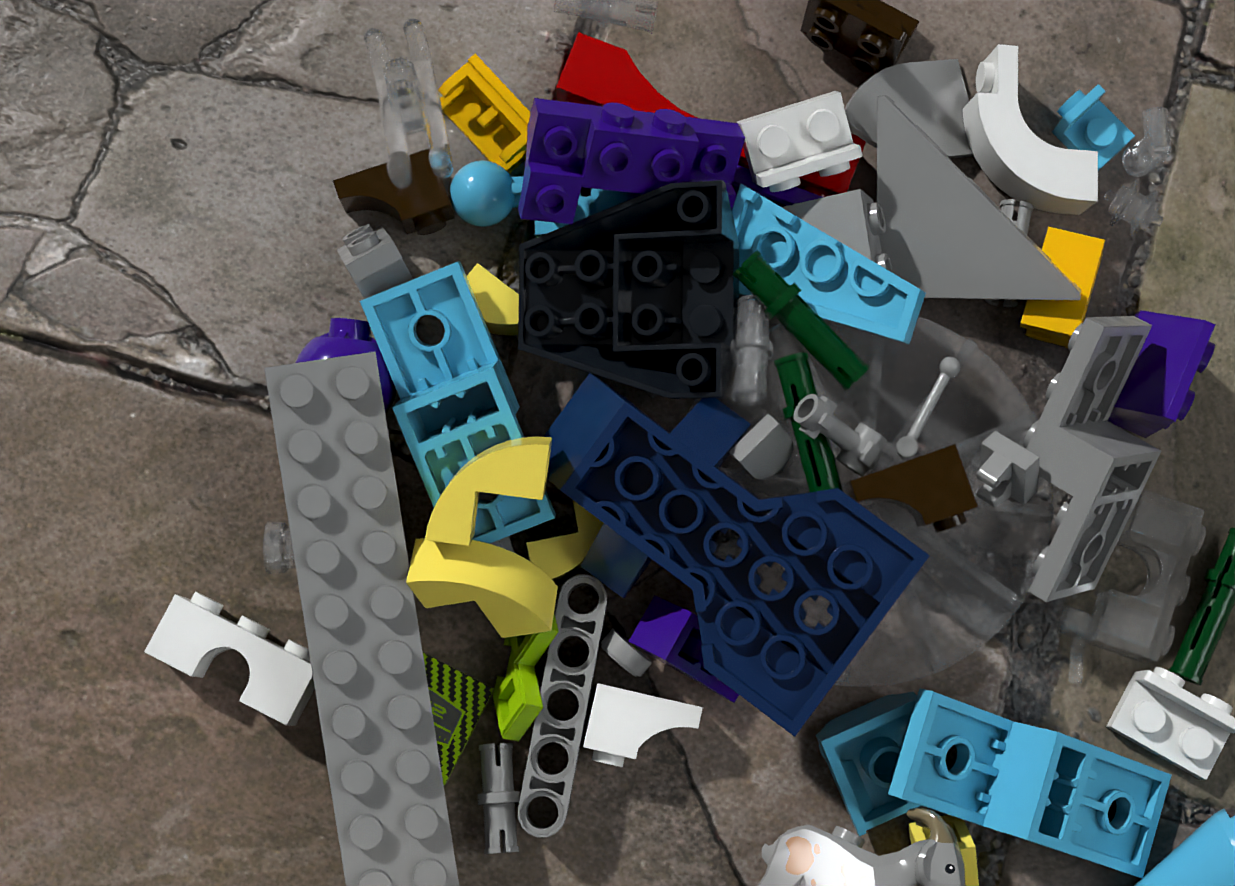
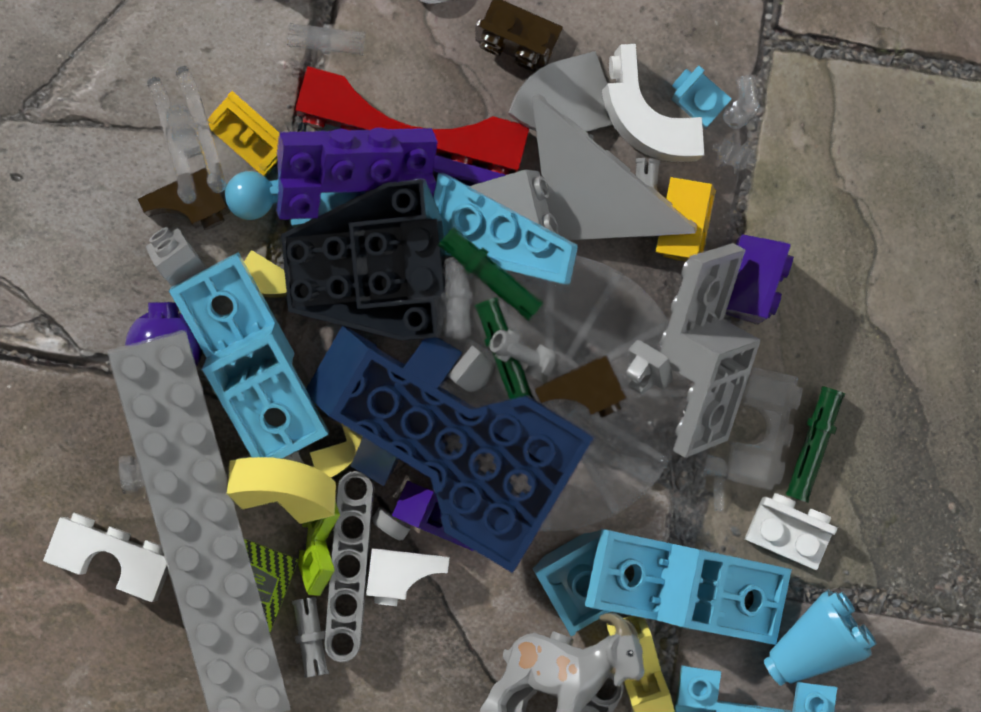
camera: 10 degrees left, 5 degrees up
light yellow brick [425,436,552,546] -> none
white bracket [737,91,863,192] -> none
light grey hinge [896,357,961,459] -> none

